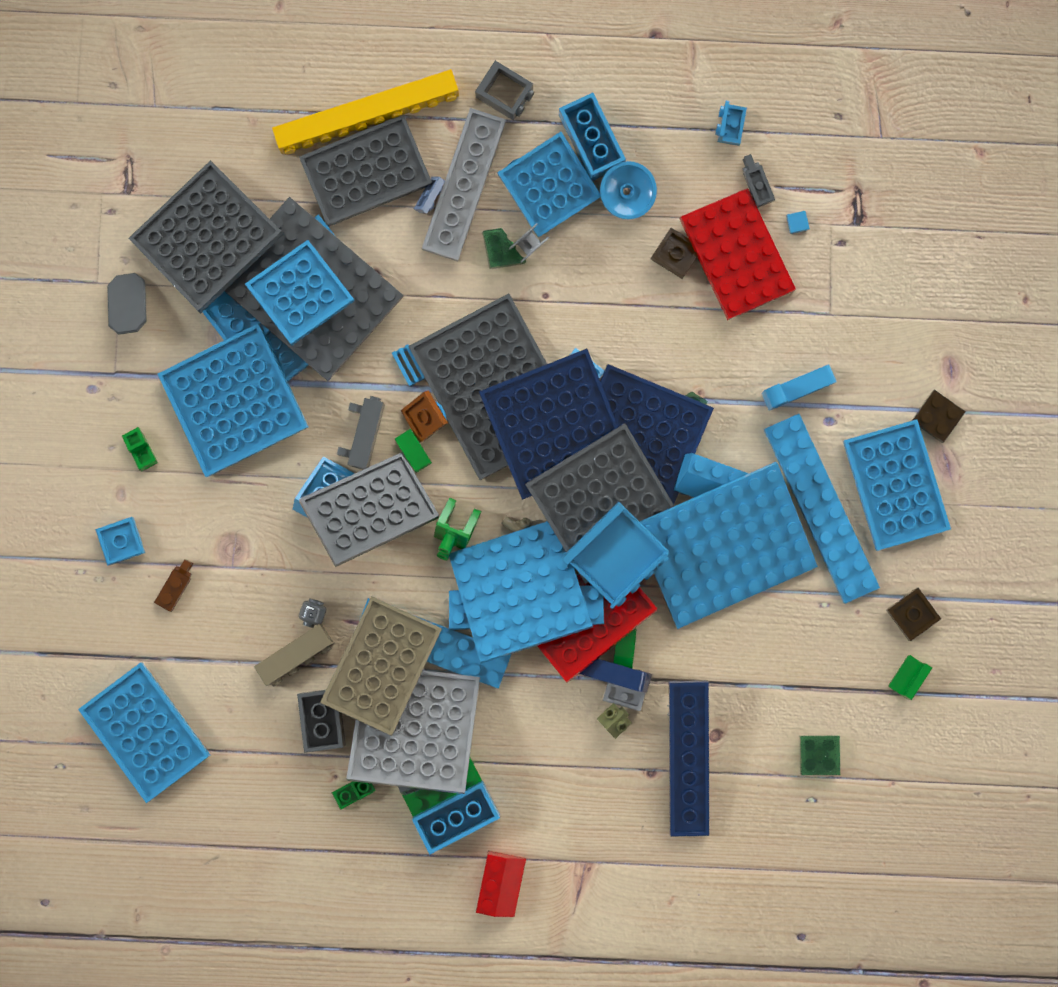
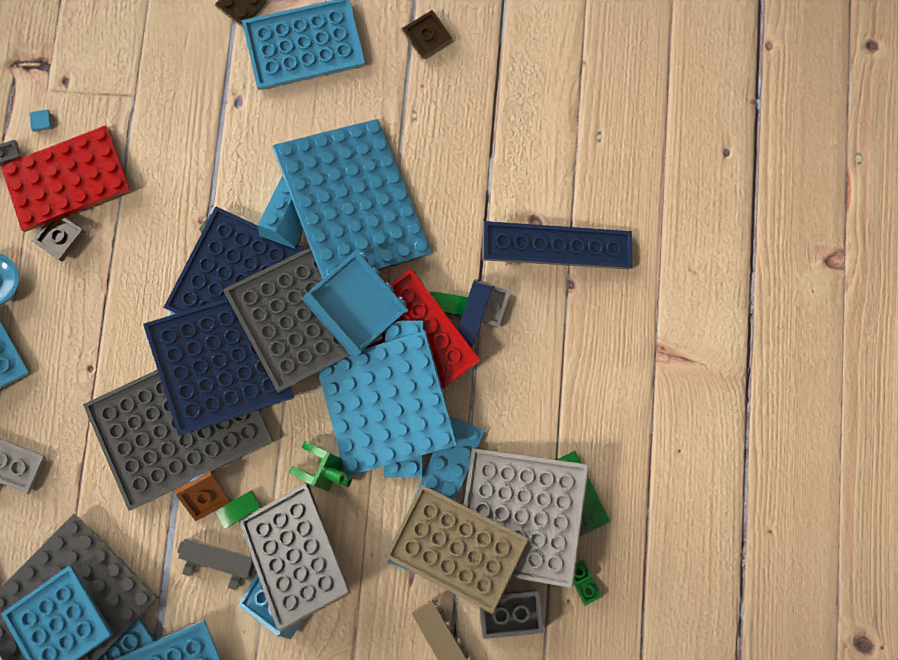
camera: 90 degrees left, 5 degrees down
dark grey head [298,598,327,628] -> none
dark azure tile [392,344,425,387] -> none
dark azure brick [412,780,500,855] -> none
red slope [476,850,526,917] -> none
clear green wing [482,228,526,269] -> none
dark tan arm [501,516,531,532] -> none
light grey piece [509,223,550,263] -> none
olive brick [597,703,632,739] -> none
dark azure beam [761,364,837,411] -> none
dark azure plate [764,414,880,604] -> none
clear green plate [799,735,840,775] -> none
green panel [888,655,932,700] -> none

